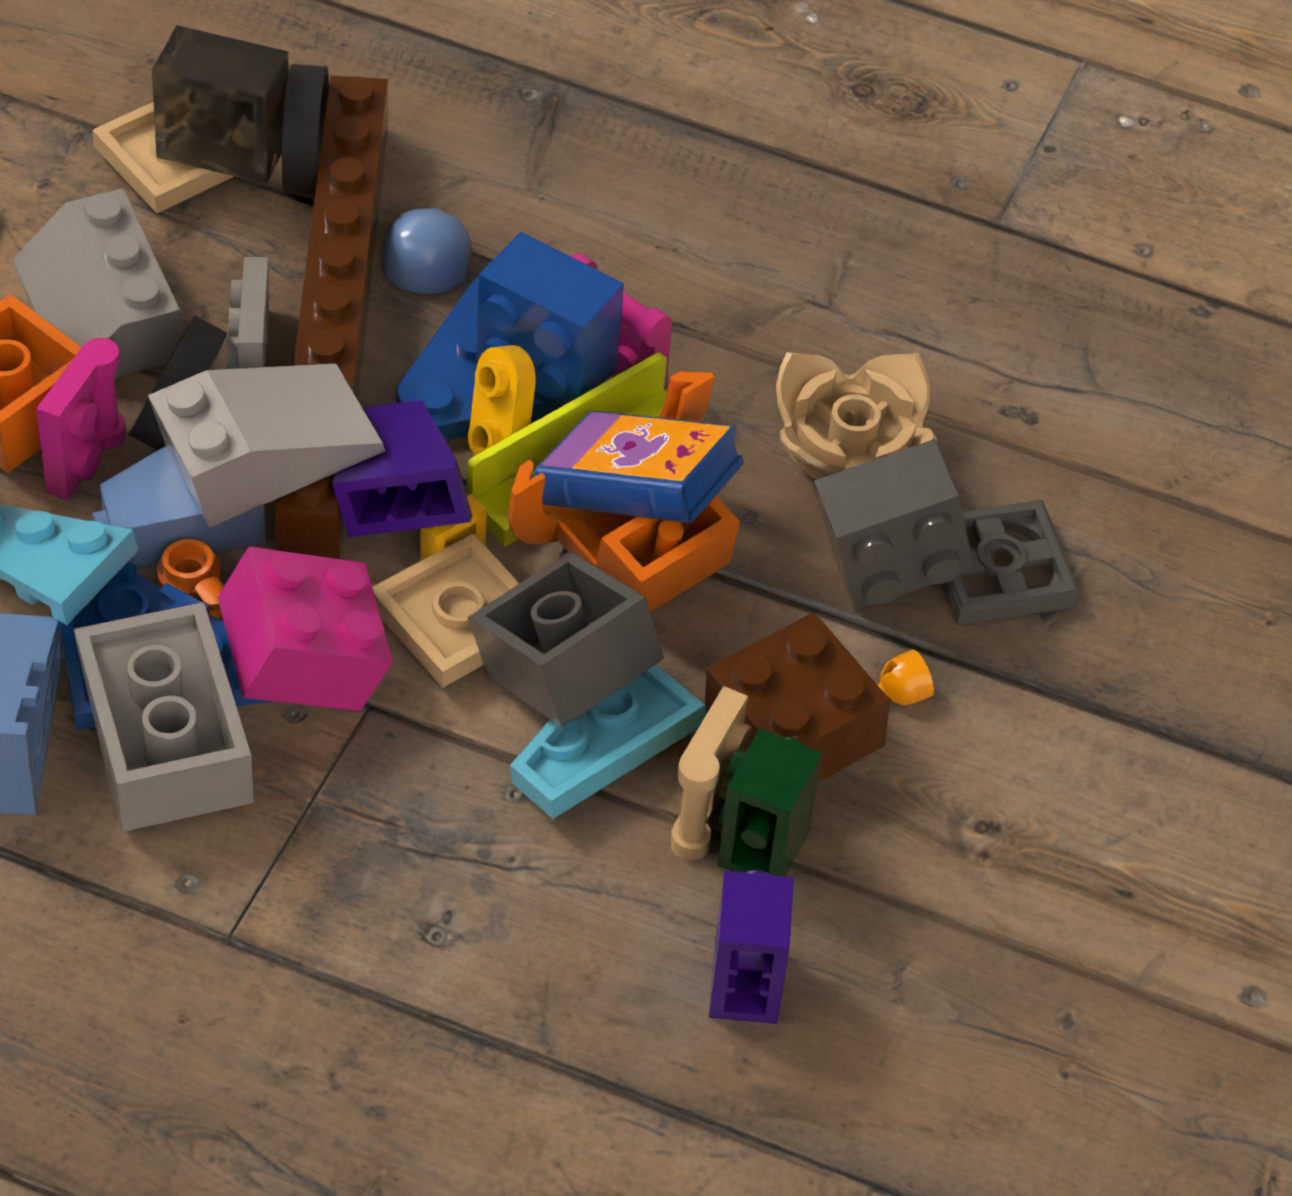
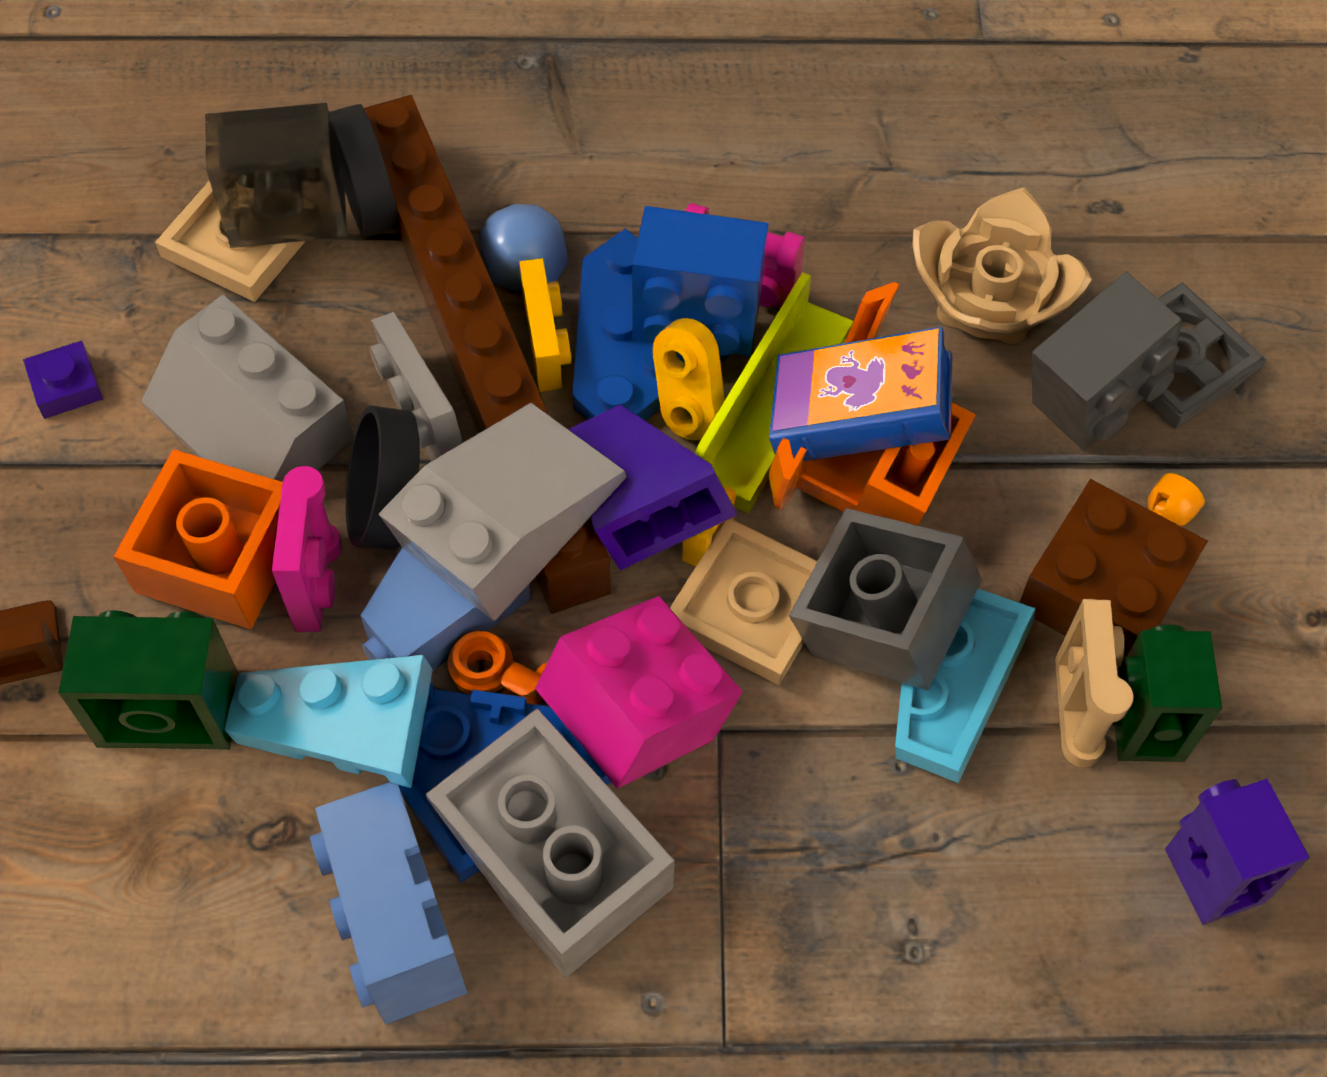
camera: 20 degrees left, 10 degrees up
none -> yellow plate [519,258,571,392]

